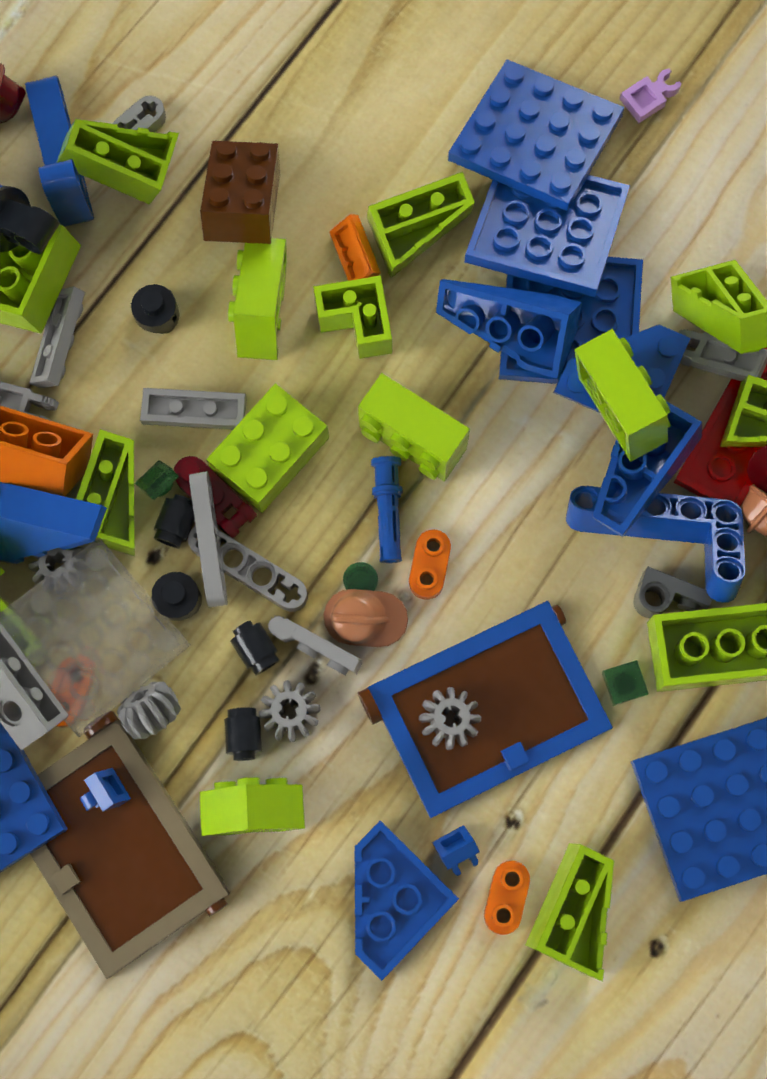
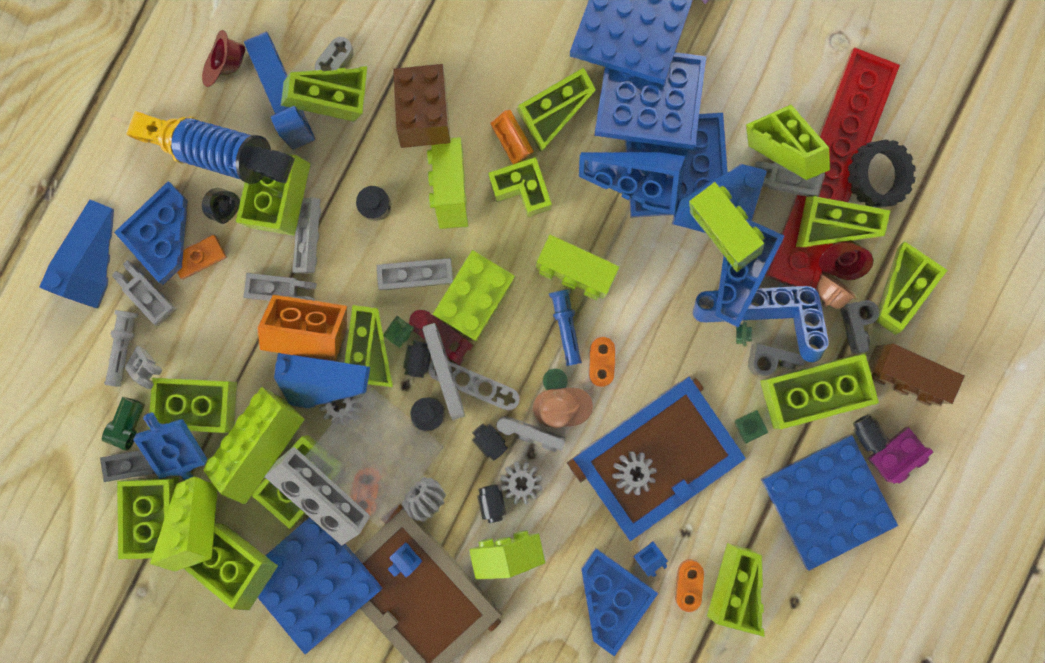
camera: 10 degrees left, 10 degrees up
none -> clear green plate [736,322,752,347]

